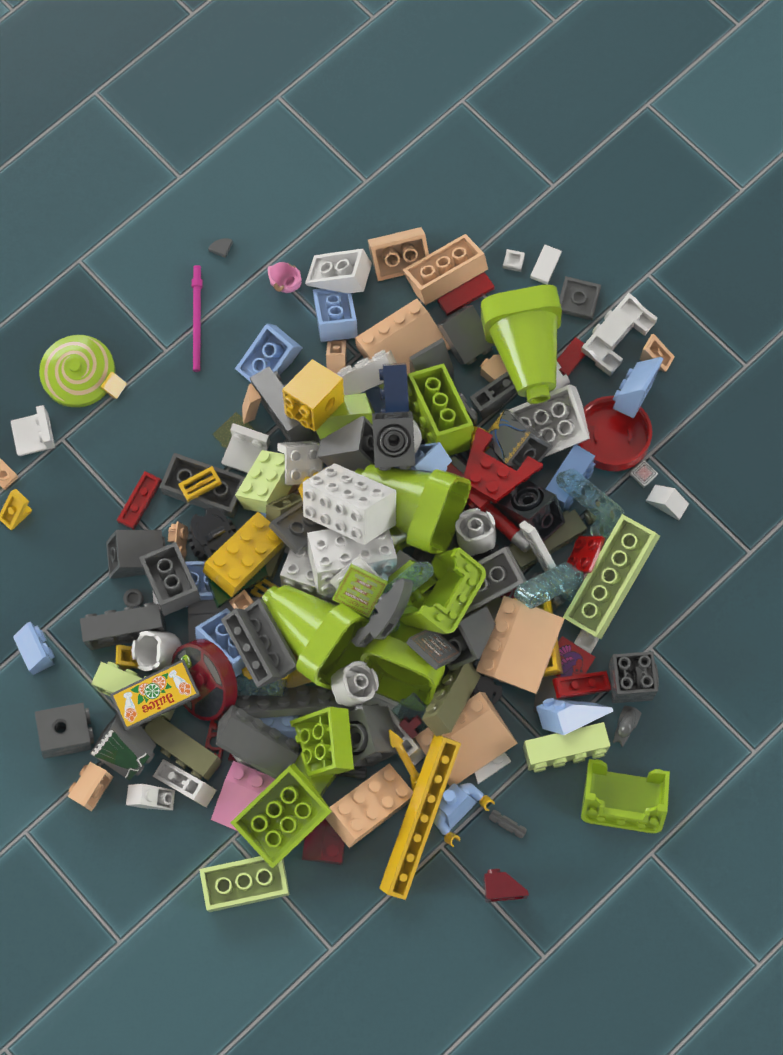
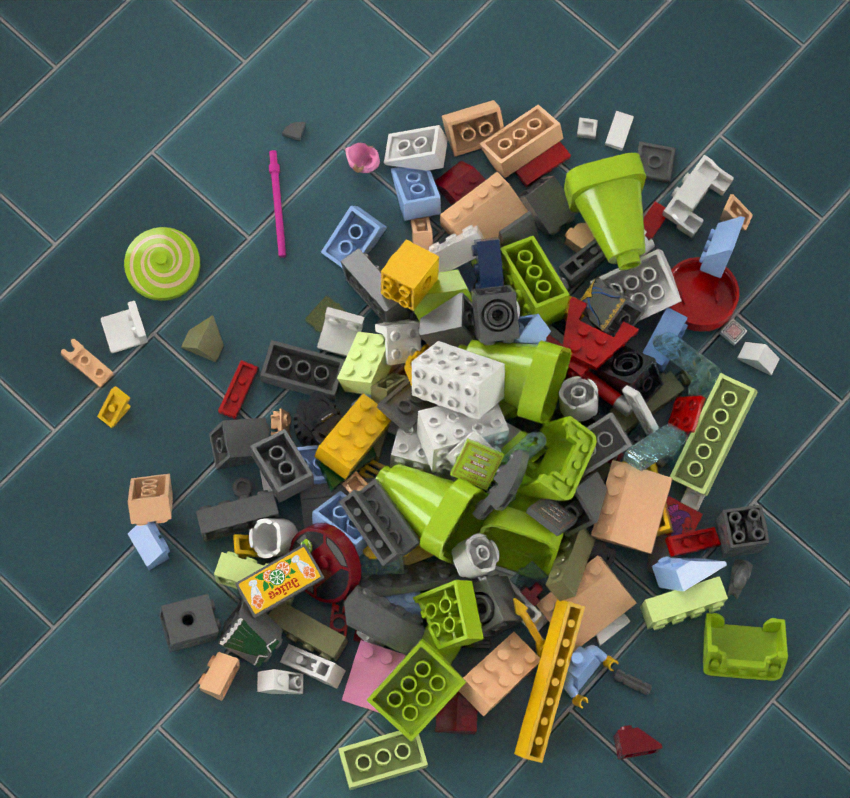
camera: 15 degrees left, 0 degrees up
tile [101,372,127,399] -> none
yellow tile [178,466,222,502] -> none
light nougat slope [242,384,262,424] -> none
none -> light nougat brick [128,474,173,526]
none -> olive slope [181,315,224,362]
none -> dark red slope [434,161,485,205]

